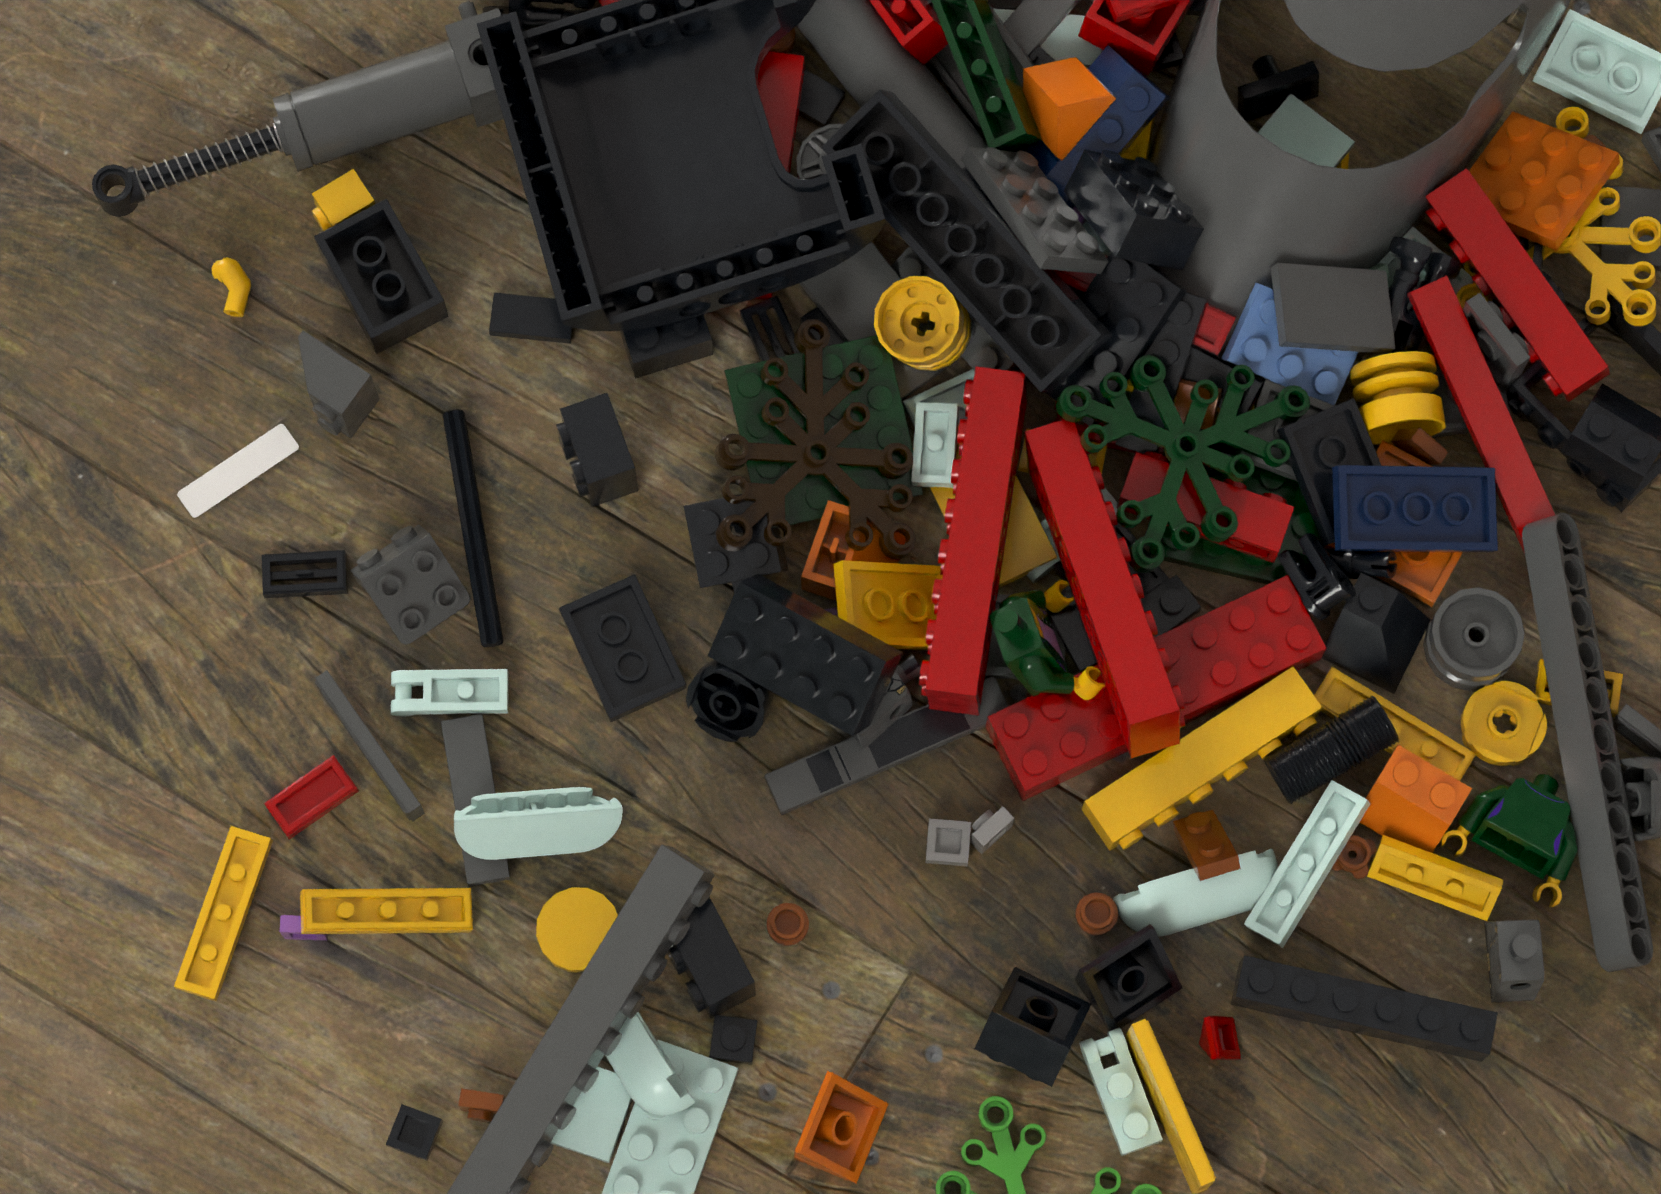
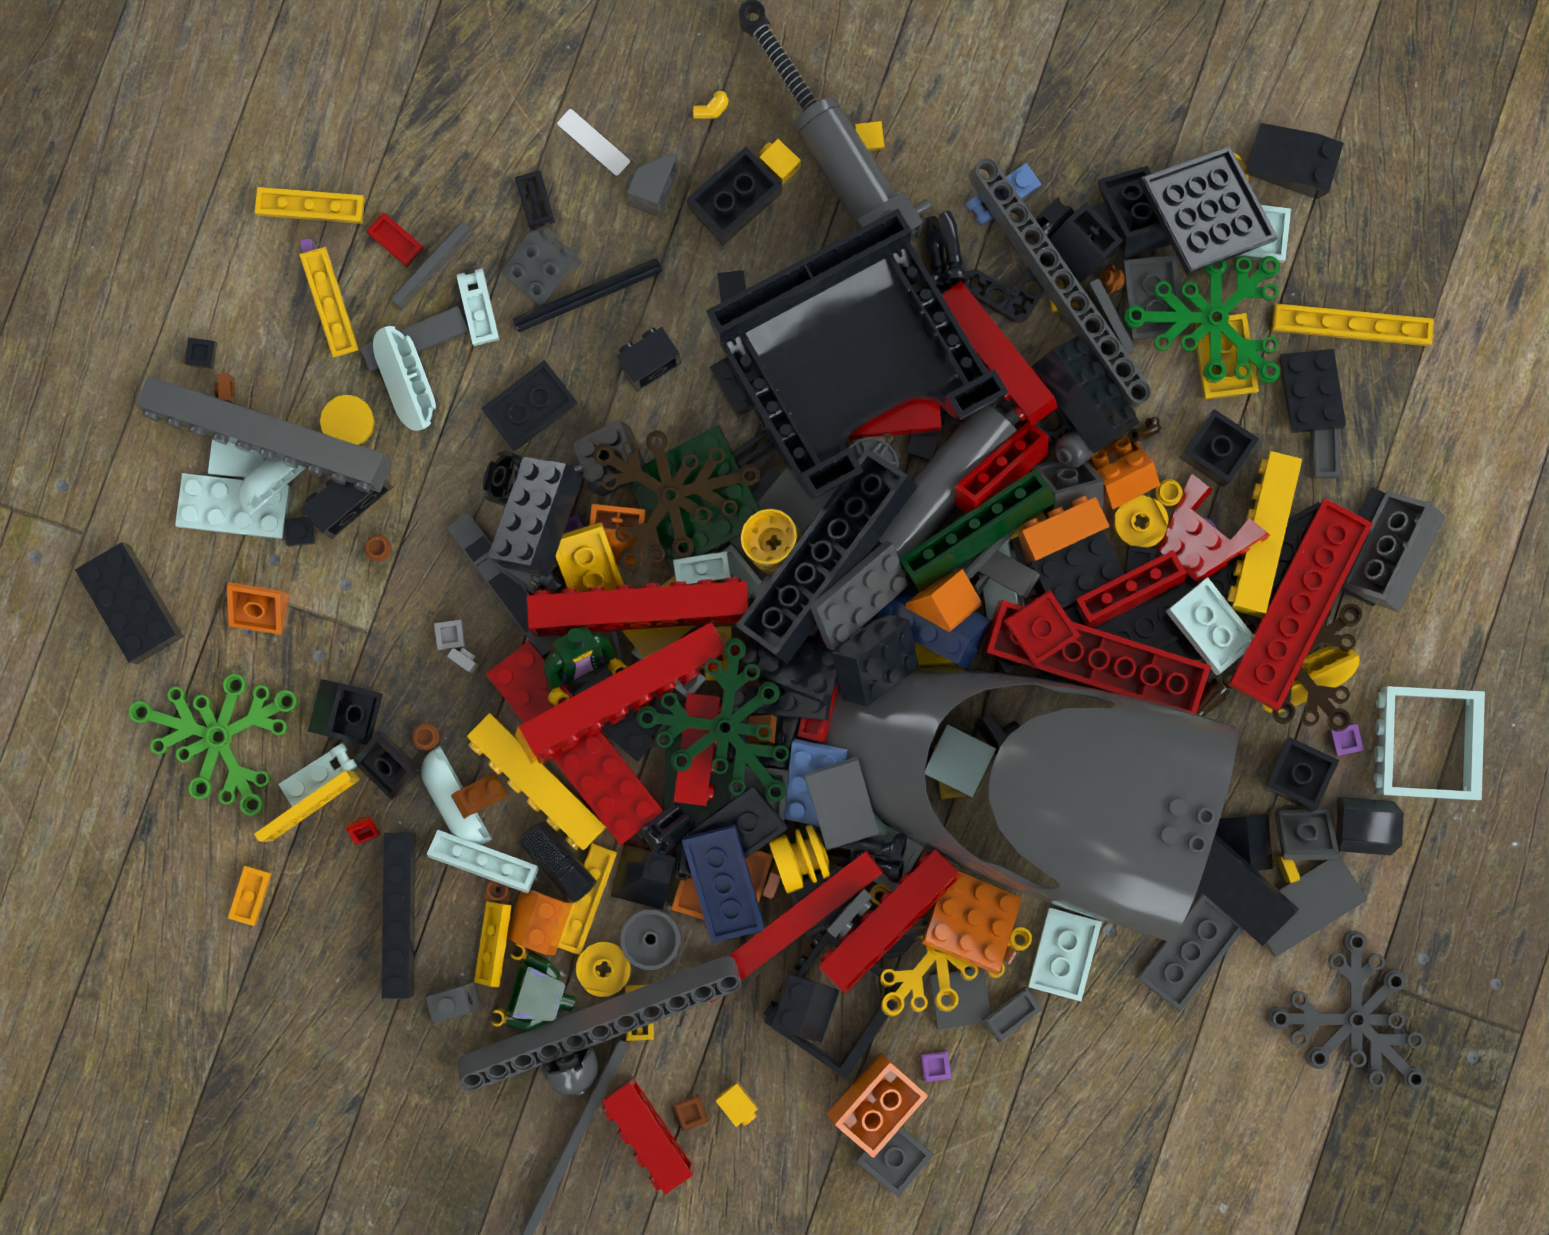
camera: 75 degrees right, 10 degrees up
none -> yellow tile [855,121,885,151]

